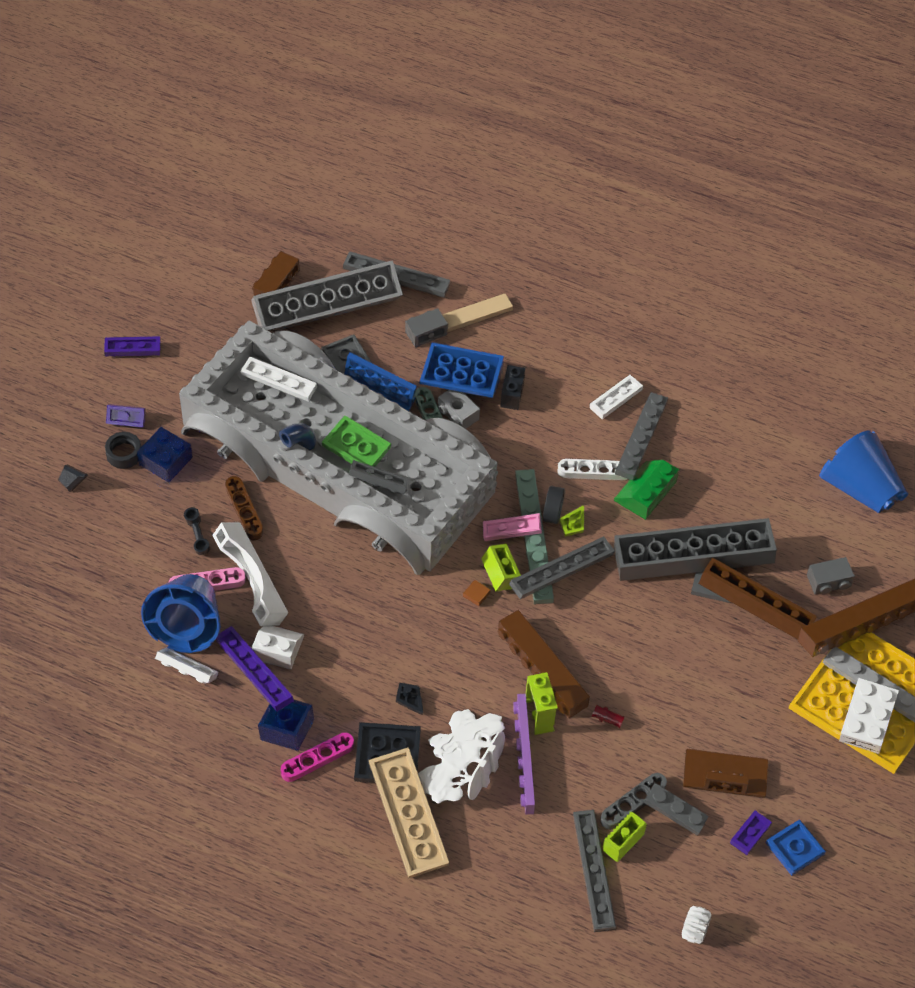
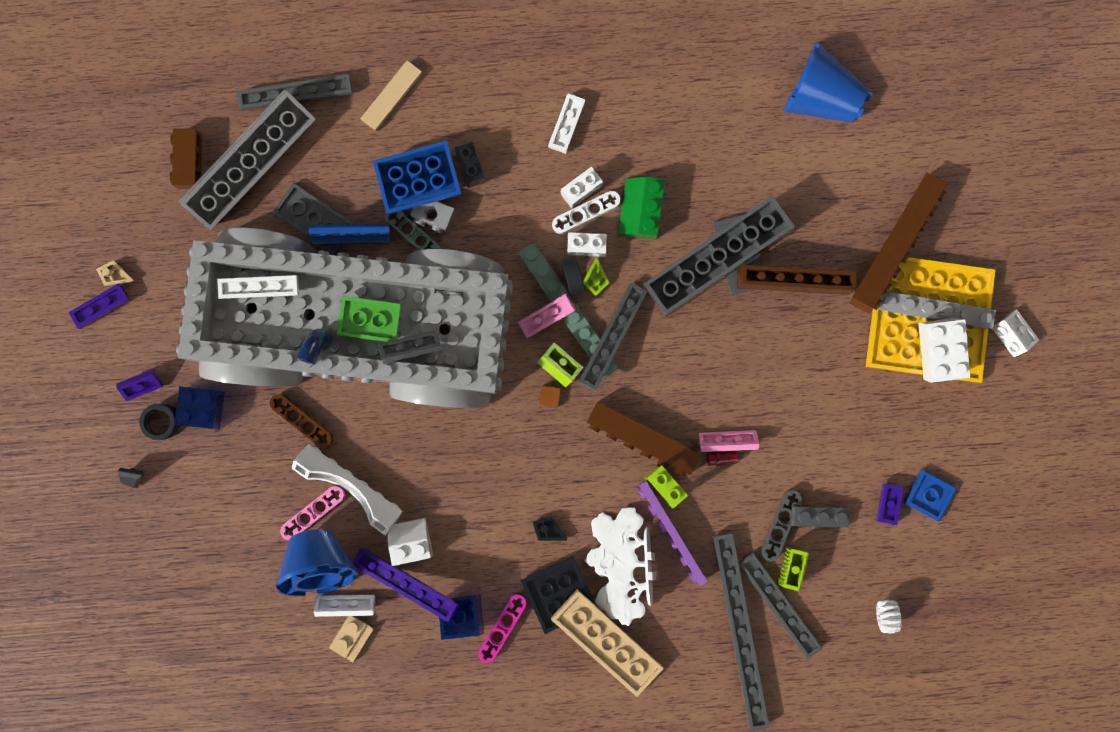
camera: 25 degrees left, 30 degrees up
black bar [184,507,211,555] -> none
dark grey brick [405,308,448,347] -> none
dark grey plate [615,392,668,480] -> none
reddish brown bracket [683,749,768,798] -> none
dark grey brick [807,557,855,594] -> none
none -> tan piece [96,260,134,286]
none -> tan plate [329,616,374,663]
none -> white brick [561,167,603,209]
none -> white brick [567,233,607,257]
none -> bright pink plate [698,430,759,452]
none -> dark grey plate [713,532,770,731]

